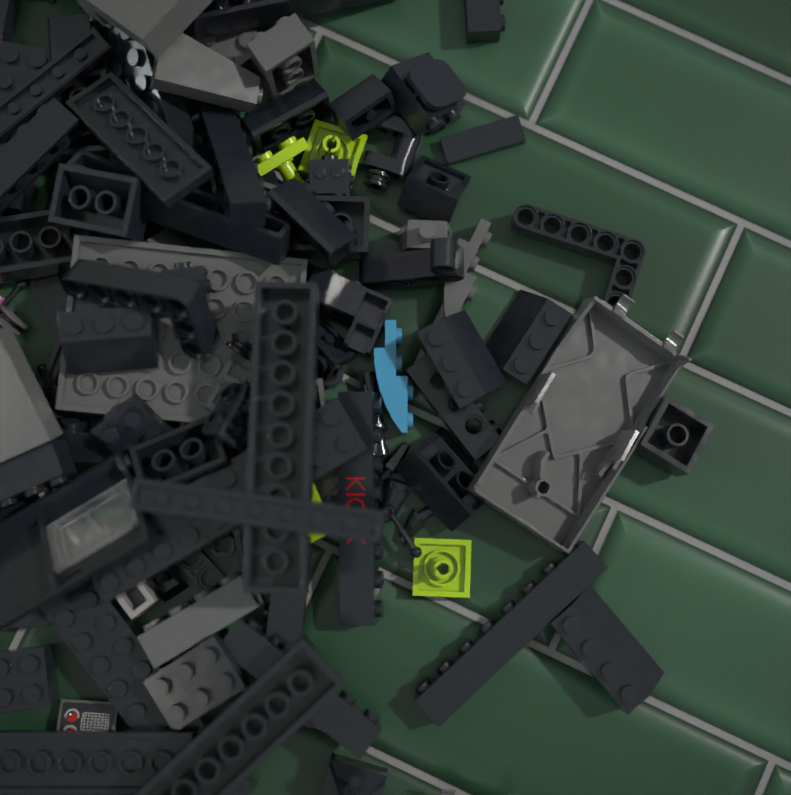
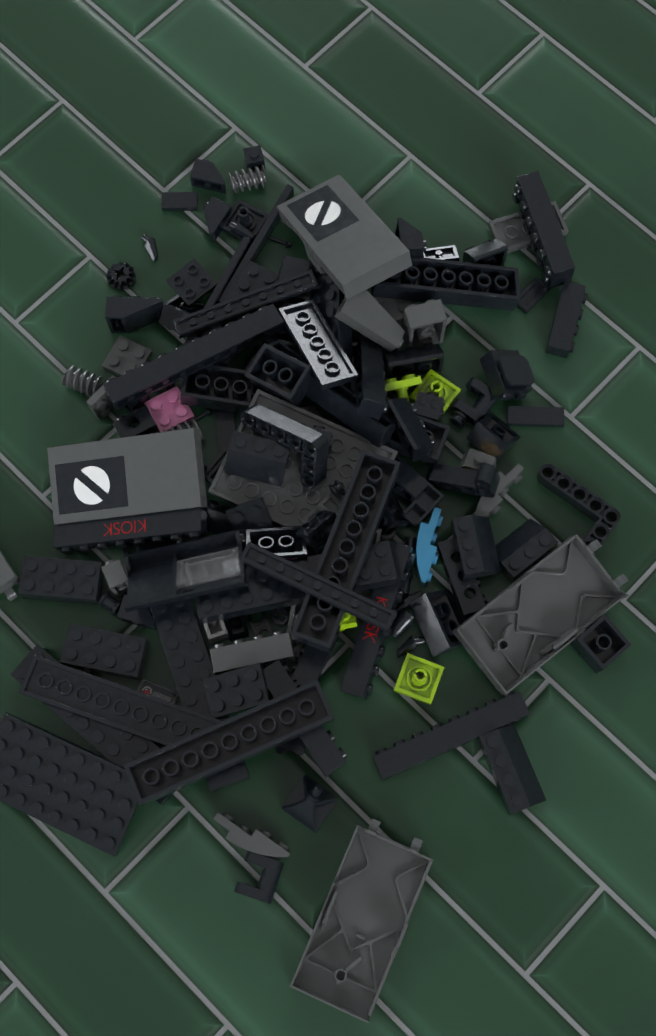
camera: 25 degrees right, 10 degrees down
black brick [328,74,398,141] -> none
black hinge [383,505,422,558] -> none

